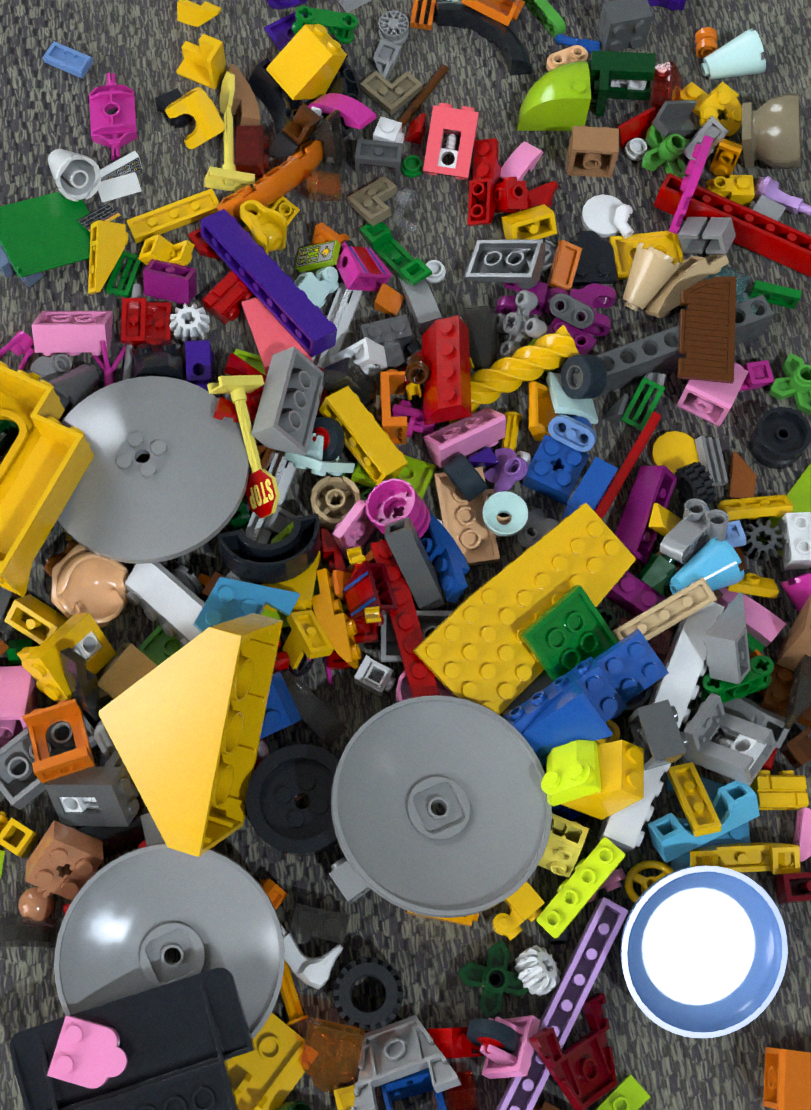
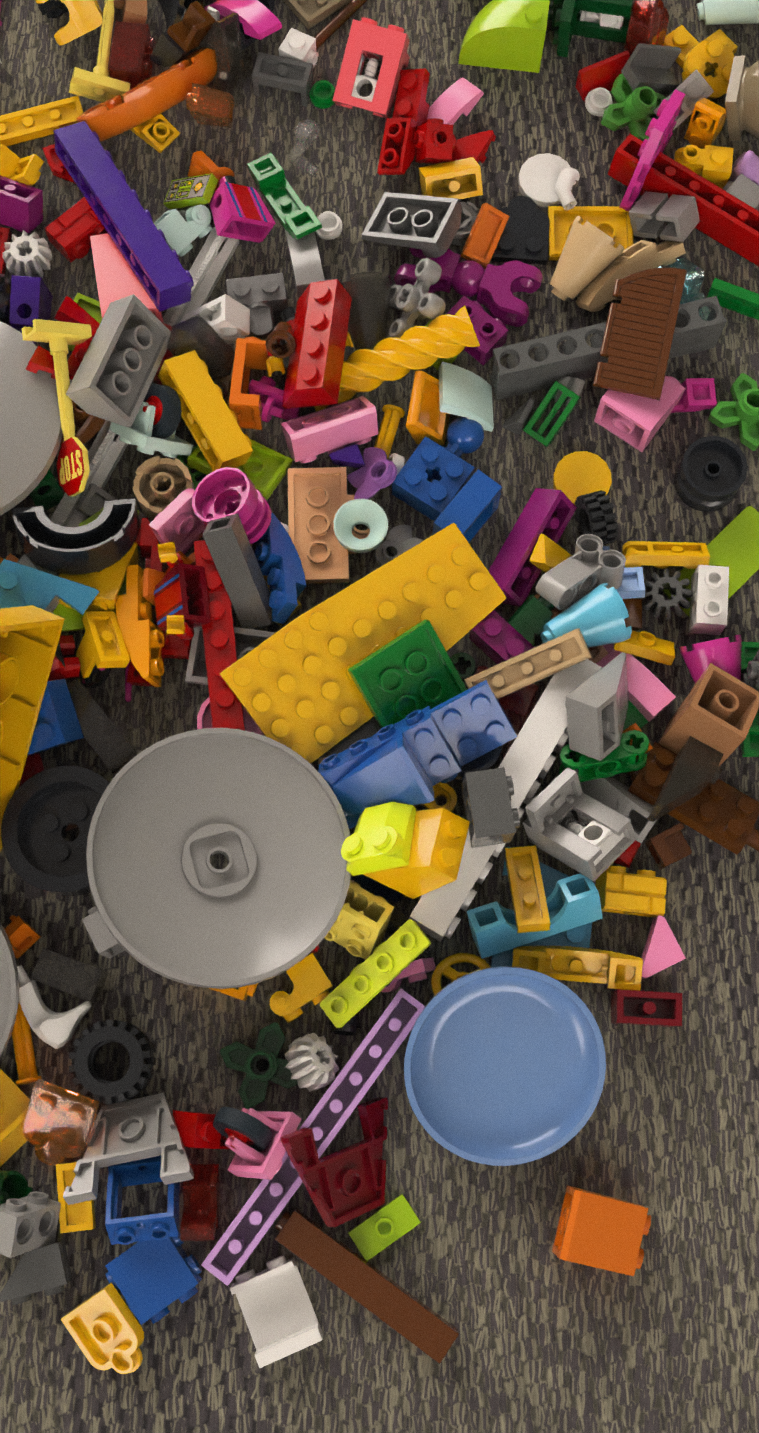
camera: 10 degrees right, 5 degrees up
yellow piece [240,200,287,255] -> none
dark tan plate [347,175,398,226] -> none
white window [354,655,396,697] -> none
orange slope [374,283,405,317] -> none
red slope [404,113,426,144] -> none
black wheel [443,453,488,502] -> none
medium blue plate [548,414,597,452] -> none
dark grey plate [549,293,595,329] -> none
black wheel [561,355,607,399] -> none
medium nougat brick [567,125,619,178] -> none
red tile [595,411,661,520] -> none
light grey tile [695,436,729,486] -> none
dark orange slope [728,452,757,498] -> none

